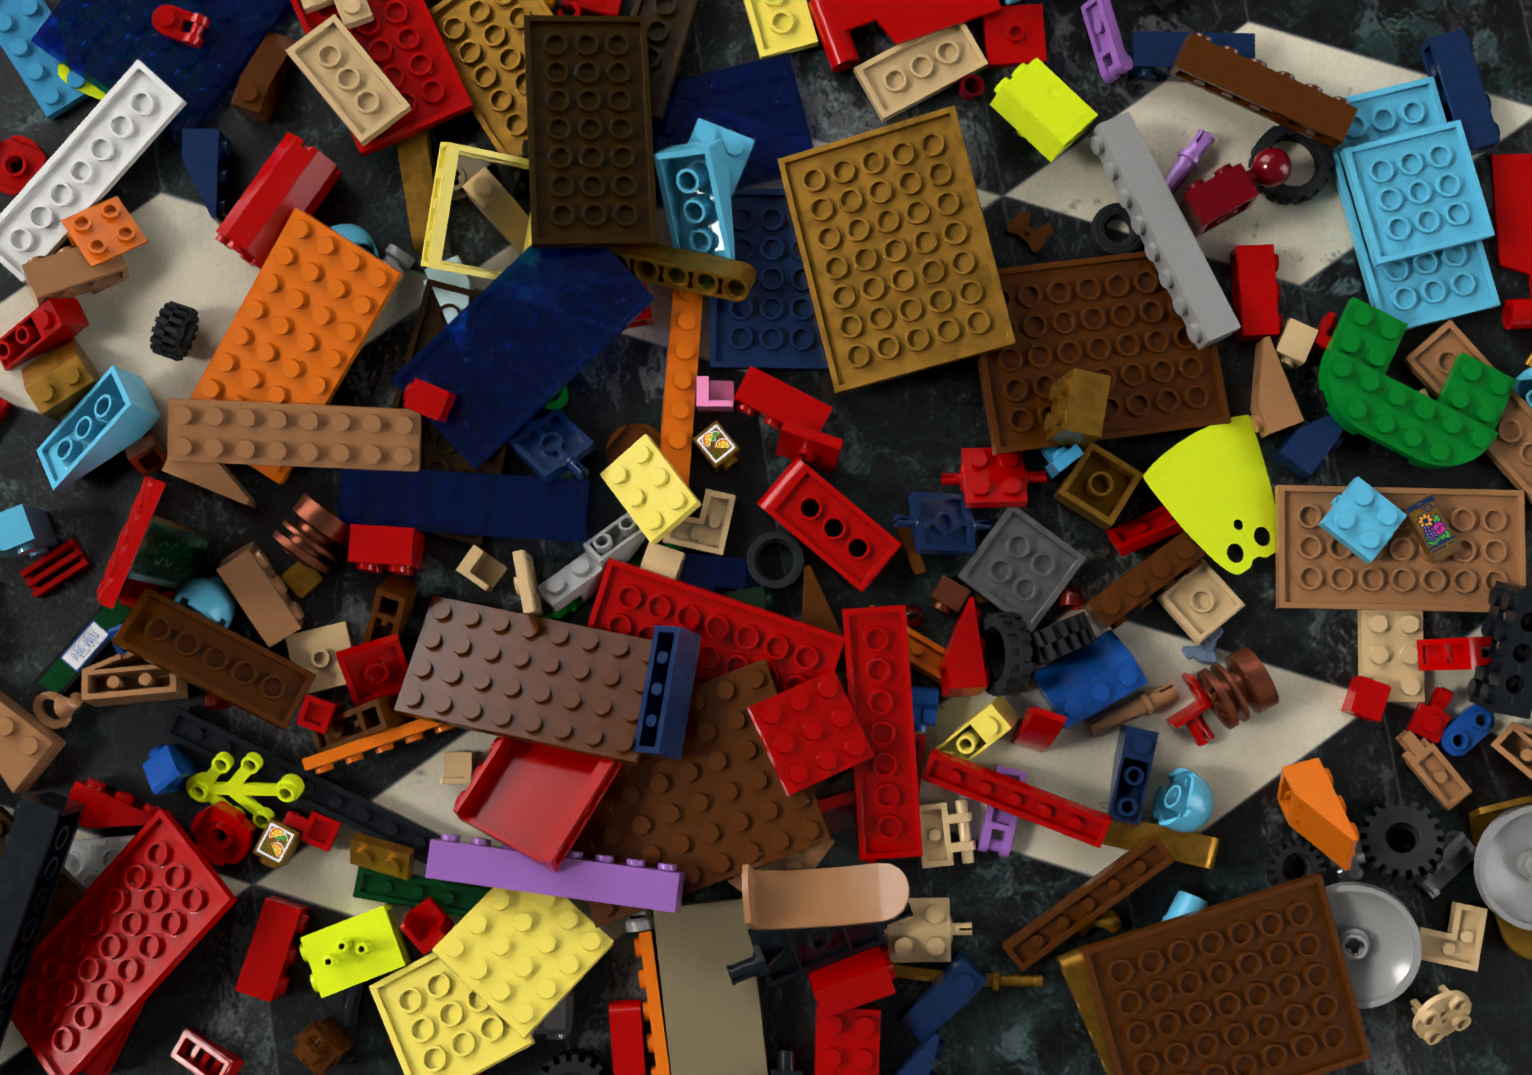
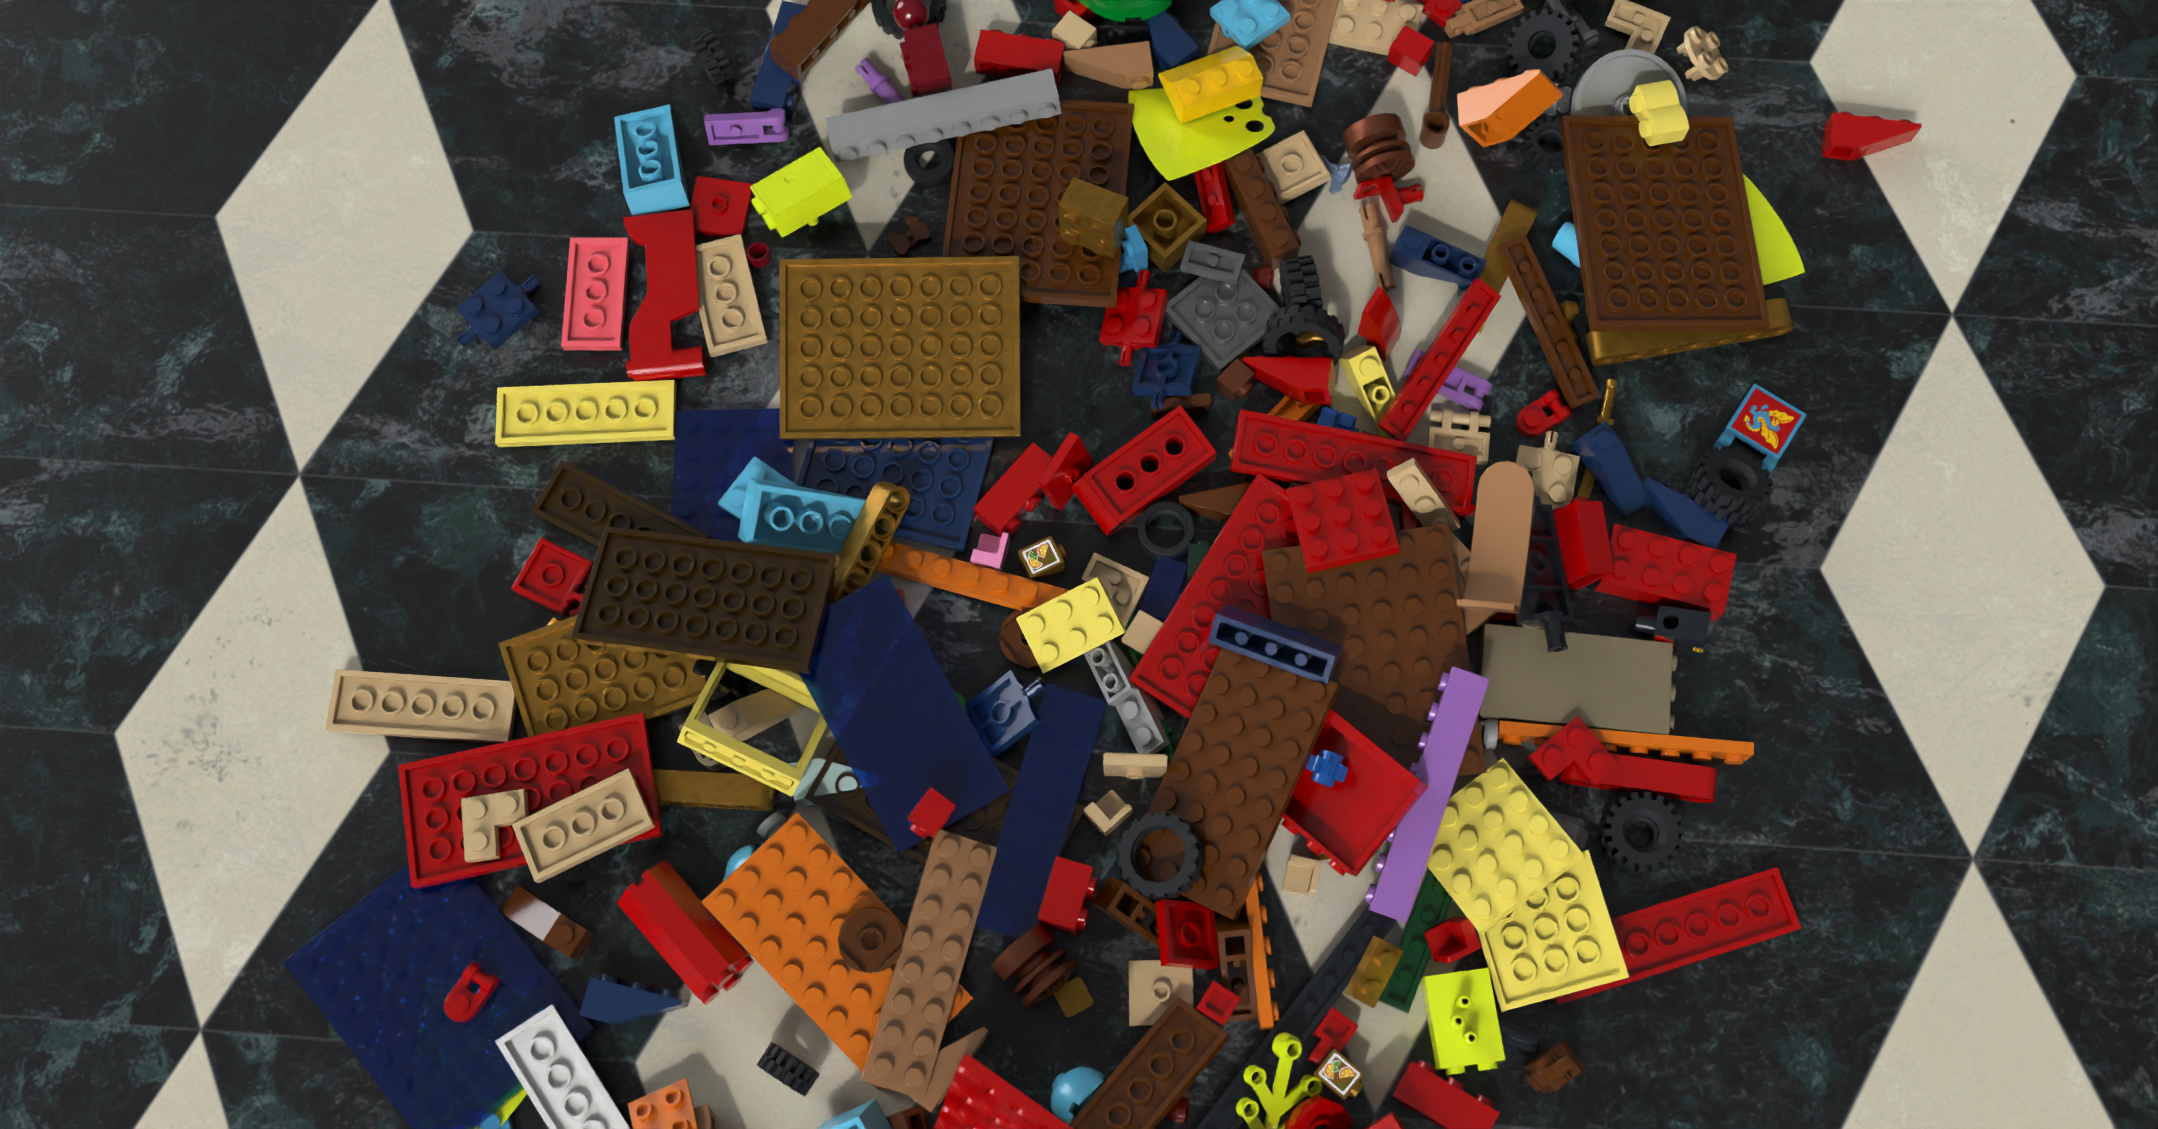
camera: 70 degrees left, 10 degrees down
medium nougat wedge [216,539,305,648] -> none
blue slope [1031,630,1148,729] -> none
medium azure cylinder [1152,768,1214,833] -> none
none -> reddish brown plate [837,907,903,973]
none -> black tyre [1117,812,1205,900]
none -> yellow slope [1158,45,1263,124]
none -> dark grey plate [1180,240,1245,286]
none -> blue gear [1306,749,1349,788]
none -> tan plate [1387,458,1461,532]
none -> reddish brown axle [1419,41,1453,149]
none -> red plate [1515,389,1573,438]
none -> red plate [1528,716,1620,786]
none -> light yellow brick [1629,80,1689,146]

